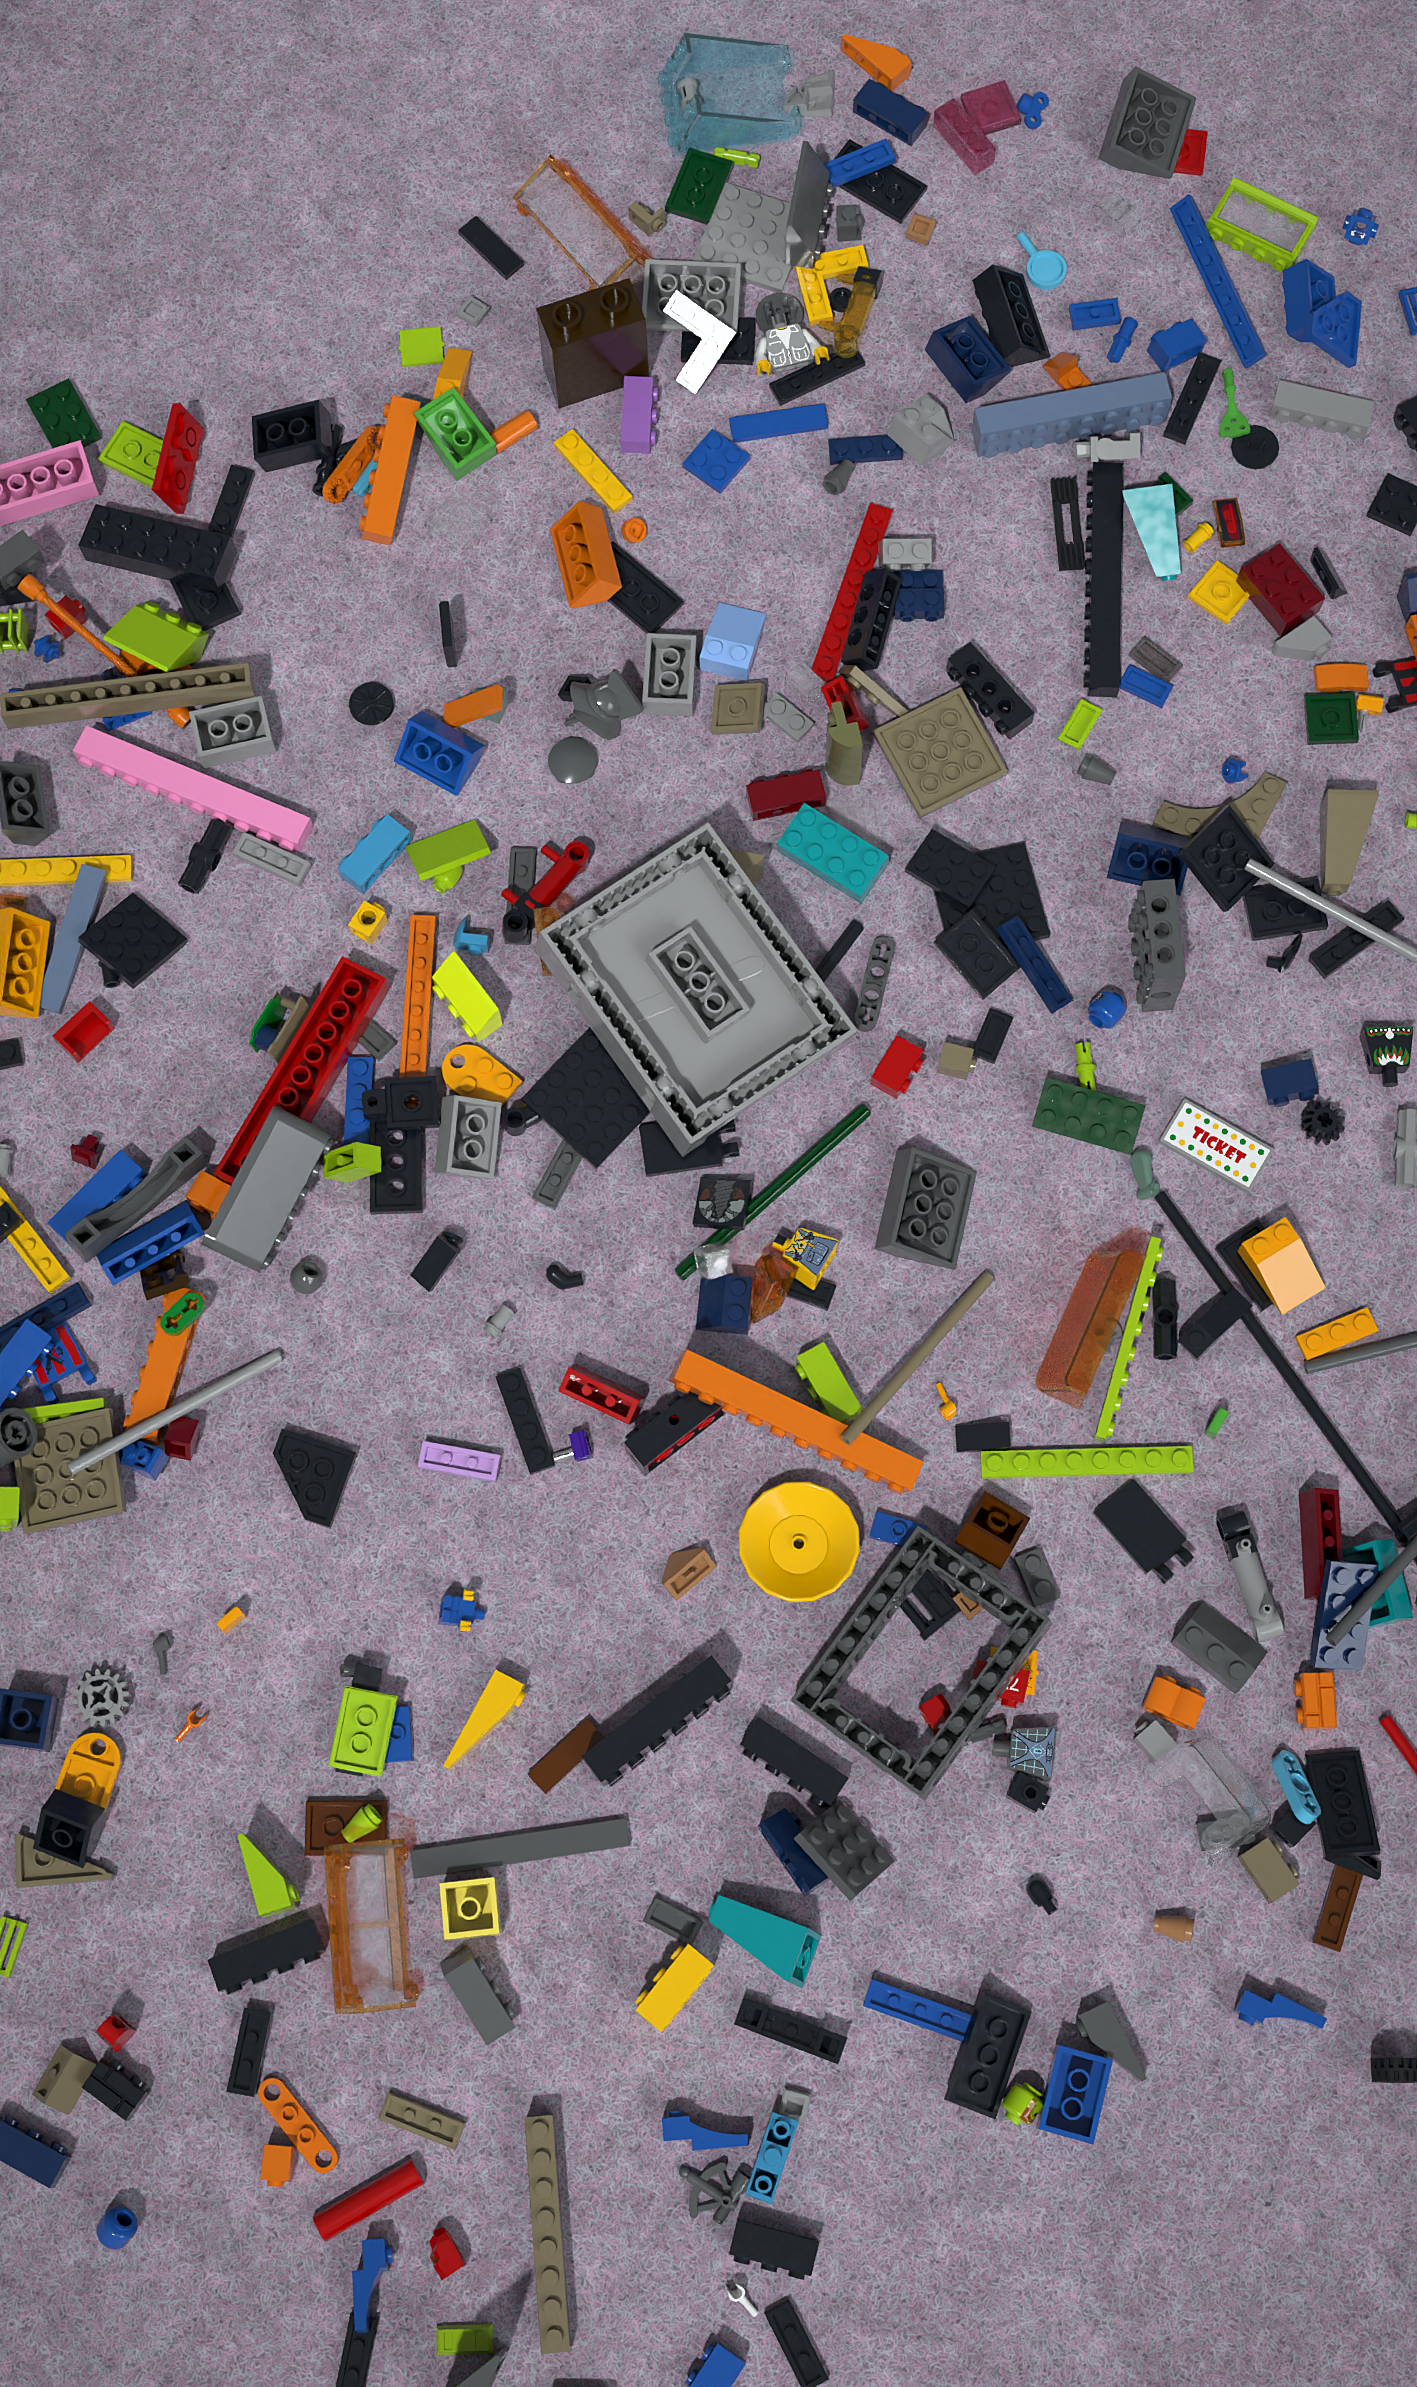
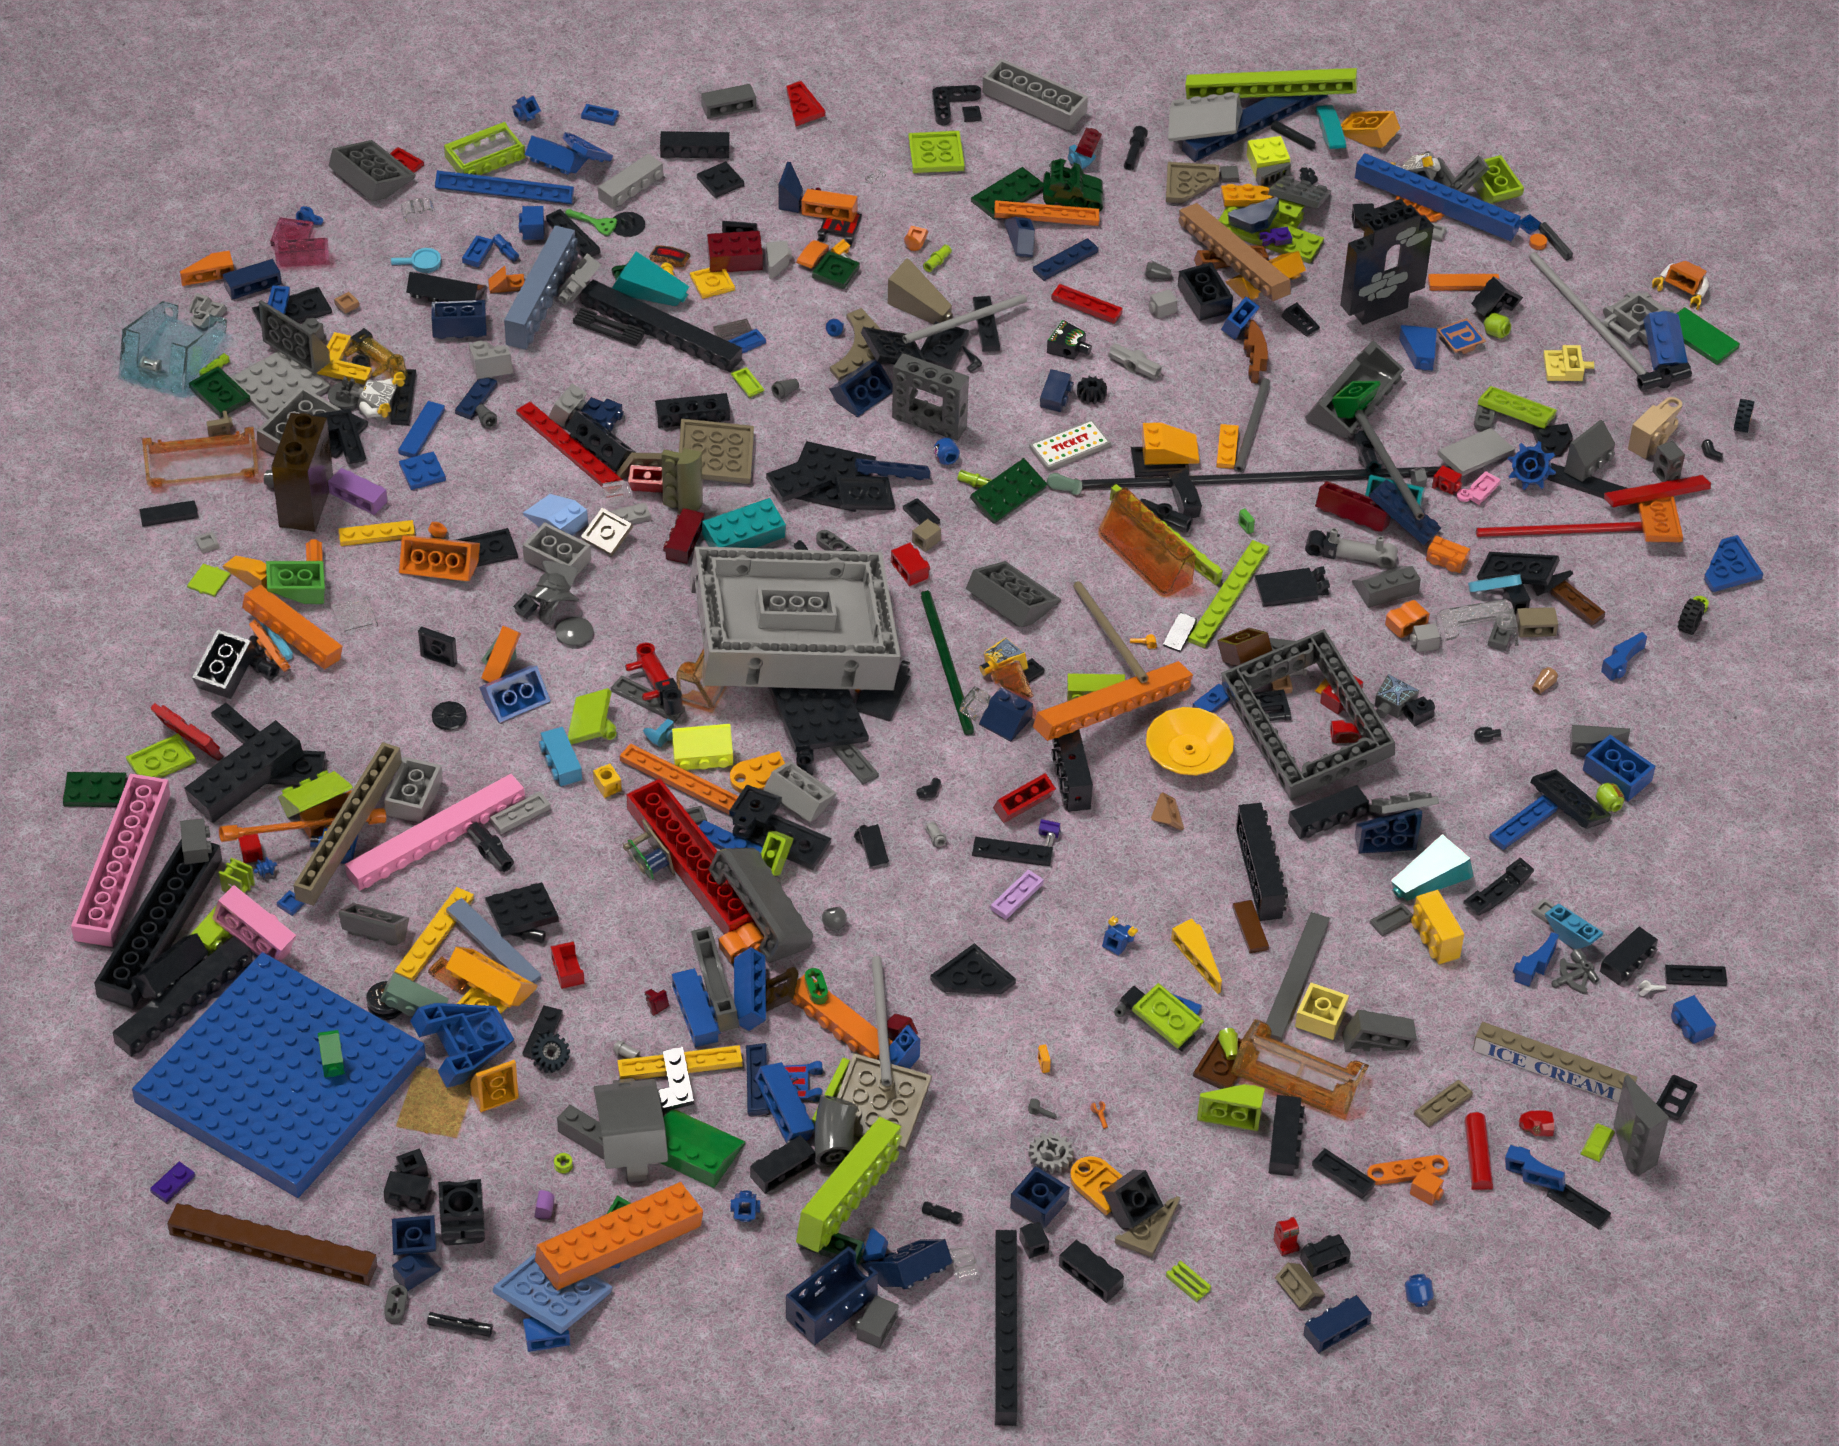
camera: 65 degrees left, 25 degrees down
black tile [693,1177,752,1230] -> none

